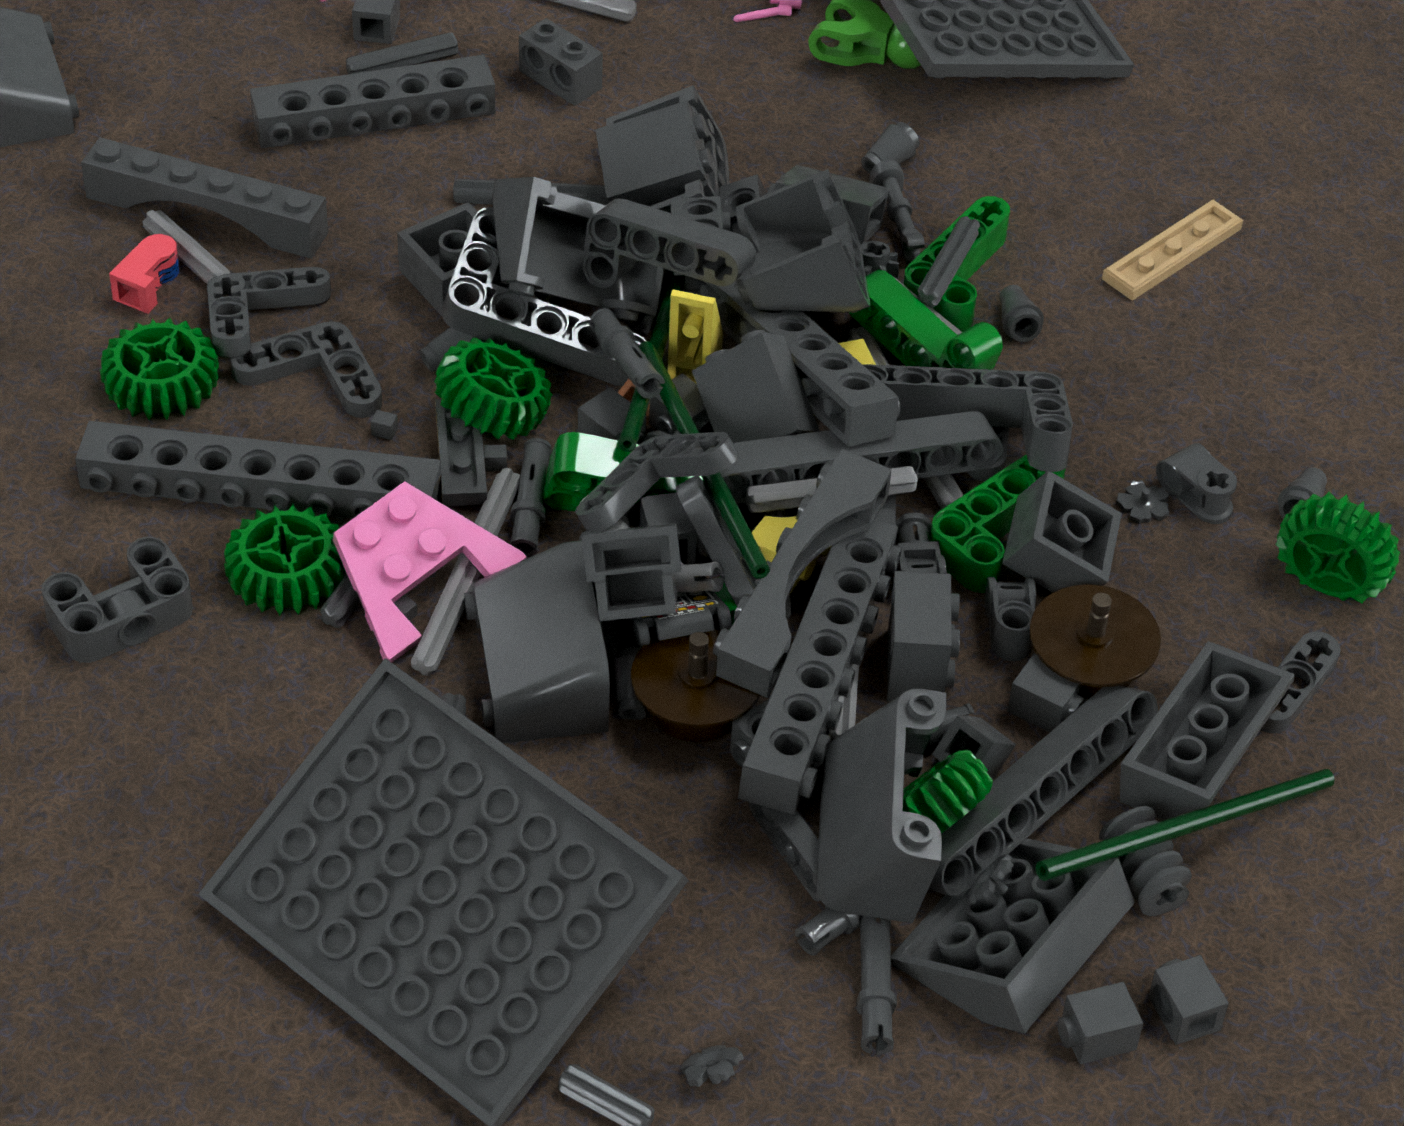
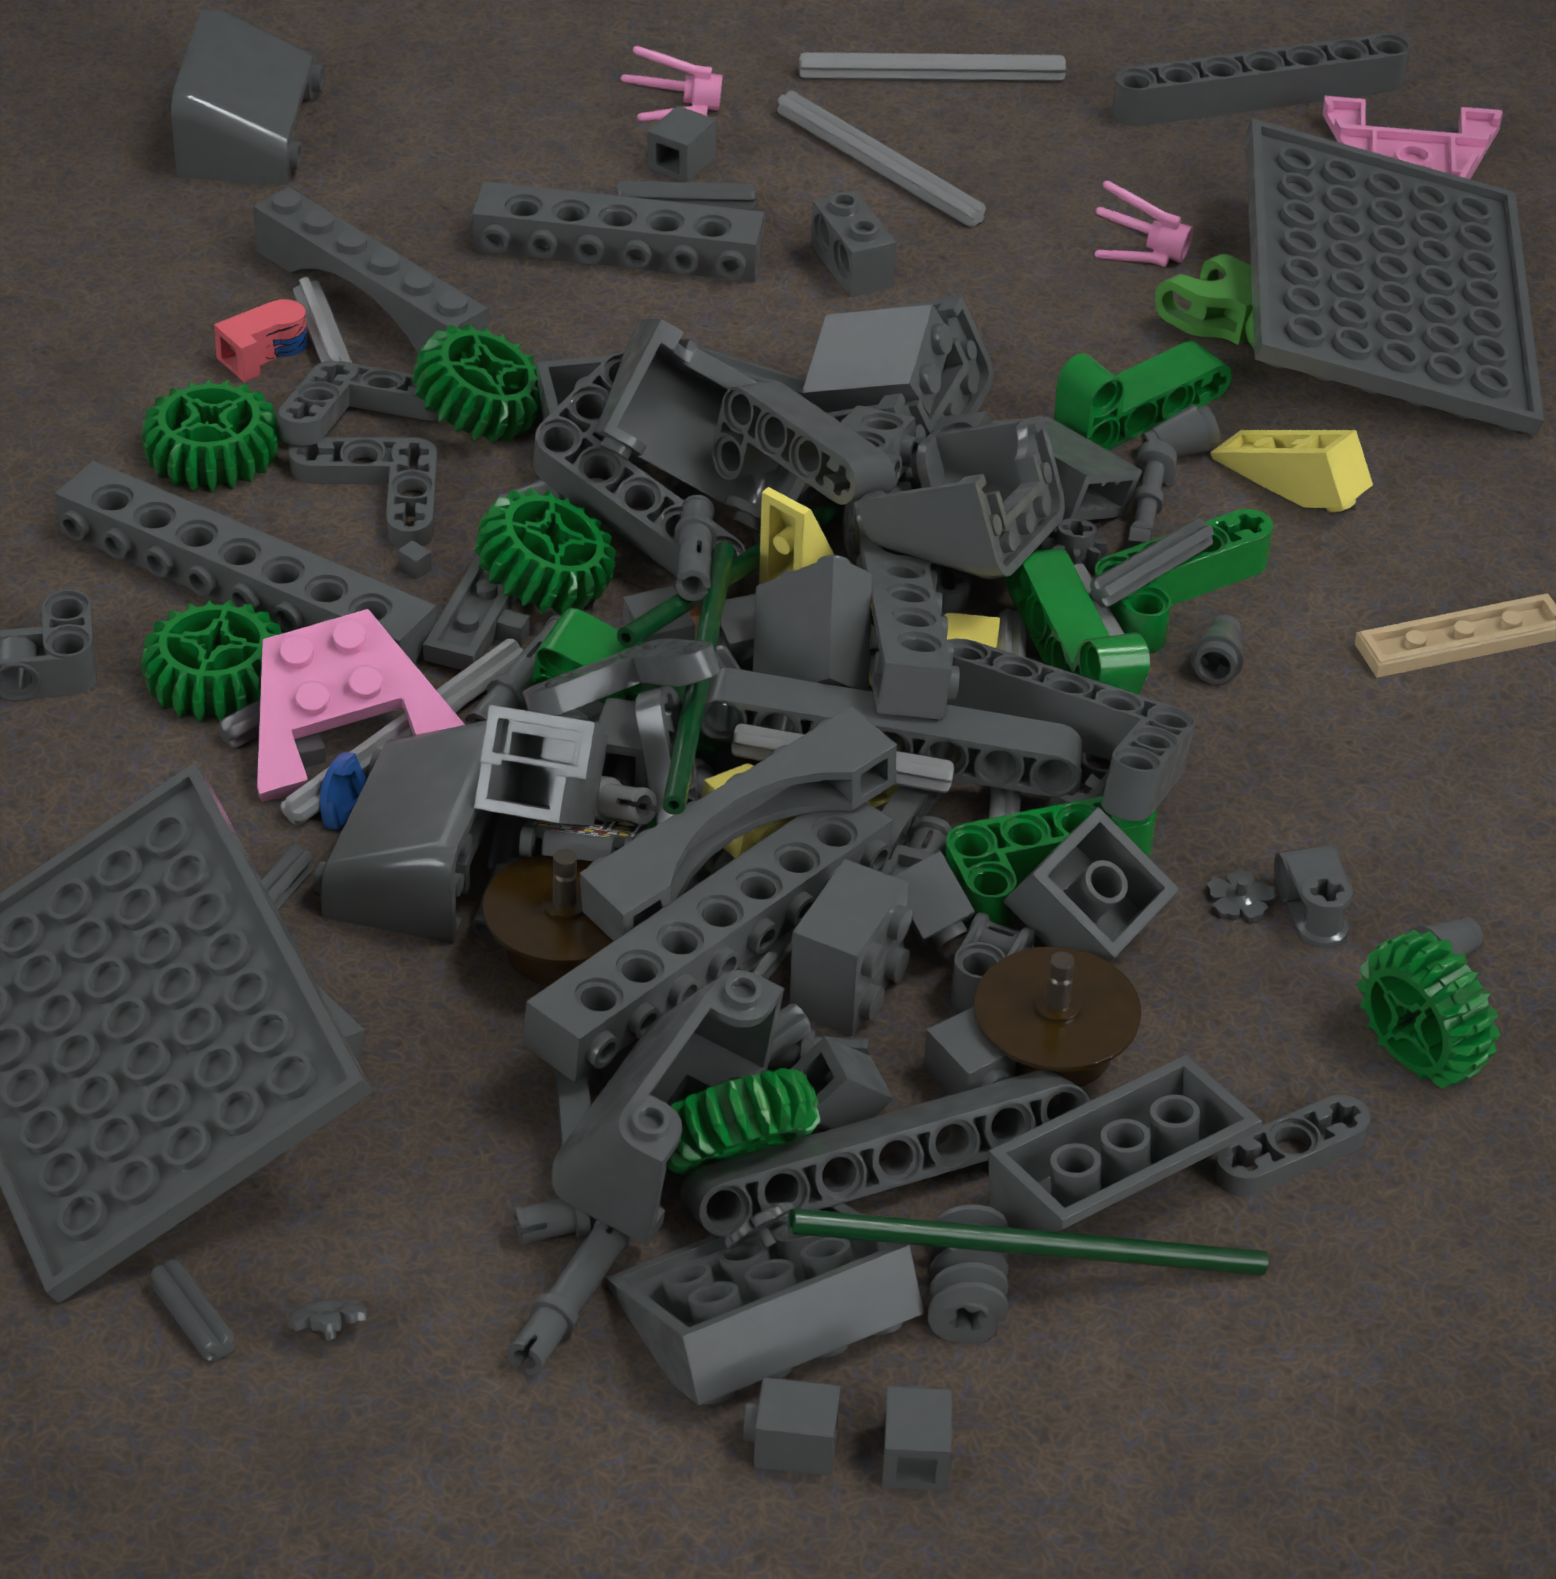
camera: 25 degrees right, 5 degrees down
none -> blue tile [320,752,367,830]
none -> green gear [412,323,540,444]
none -> dark grey brick [893,851,975,948]
none -> green beam [1054,341,1232,451]
none -> light yellow slope [1210,430,1373,512]

